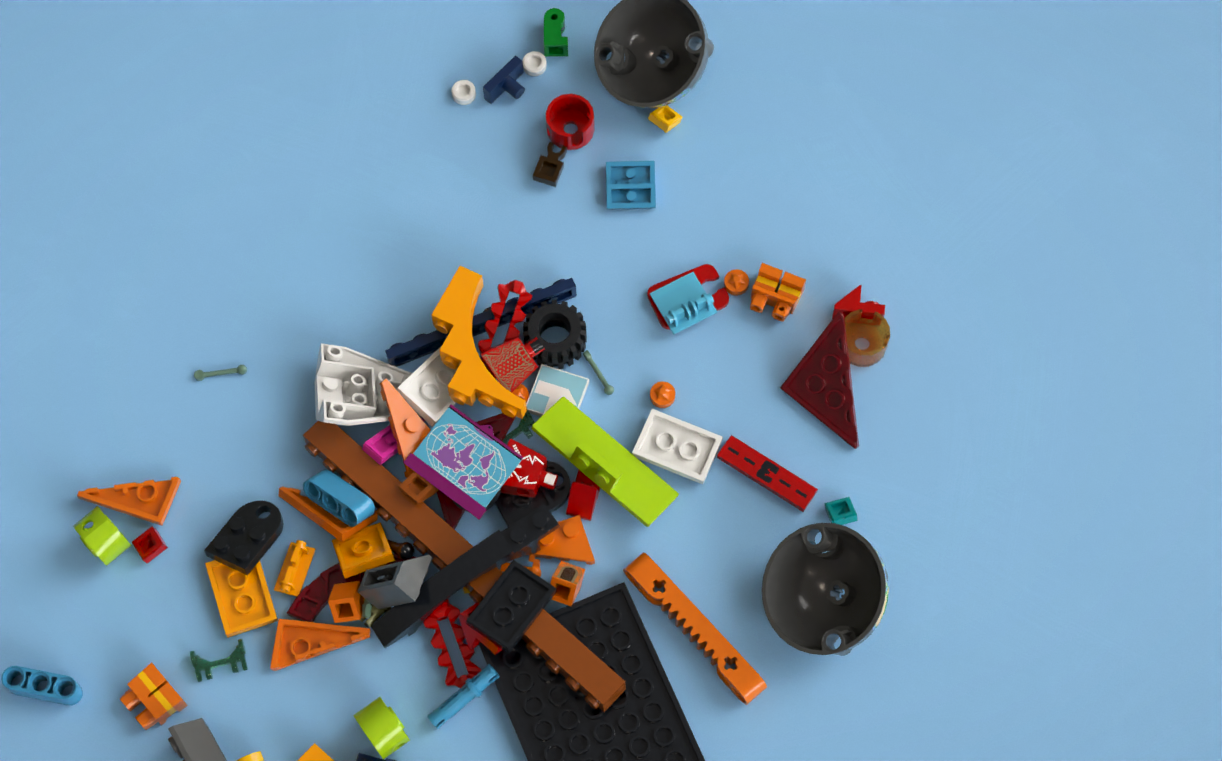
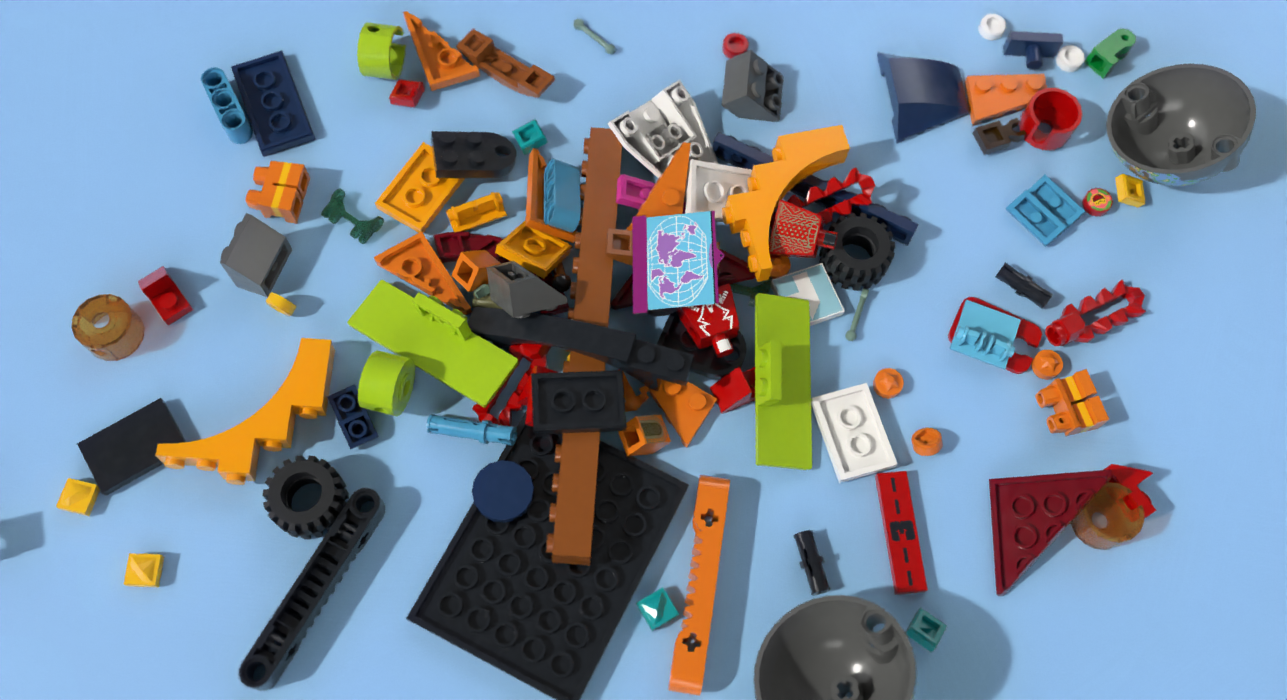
camera: 45 degrees right, 0 degrees up
none -> dark blue tile [231,50,316,157]
none -> lime bracket [347,280,519,408]
none -> dark orange slope [456,28,555,98]
none -> dark blue tile [472,460,534,523]
none -> teal tile [512,119,548,155]
none -> teal tile [636,587,679,631]
none -> red tile [722,33,749,59]
none -> dark grey slope [722,50,783,122]
none -> black pin [794,530,831,595]
none -> dark blue wedge [877,52,970,144]
none -> orange tile [911,428,943,456]
none -> orange wing [965,74,1047,126]
none -> black pin [995,262,1053,309]
none -> red sword [1045,279,1146,346]
none -> tile [1082,188,1113,216]

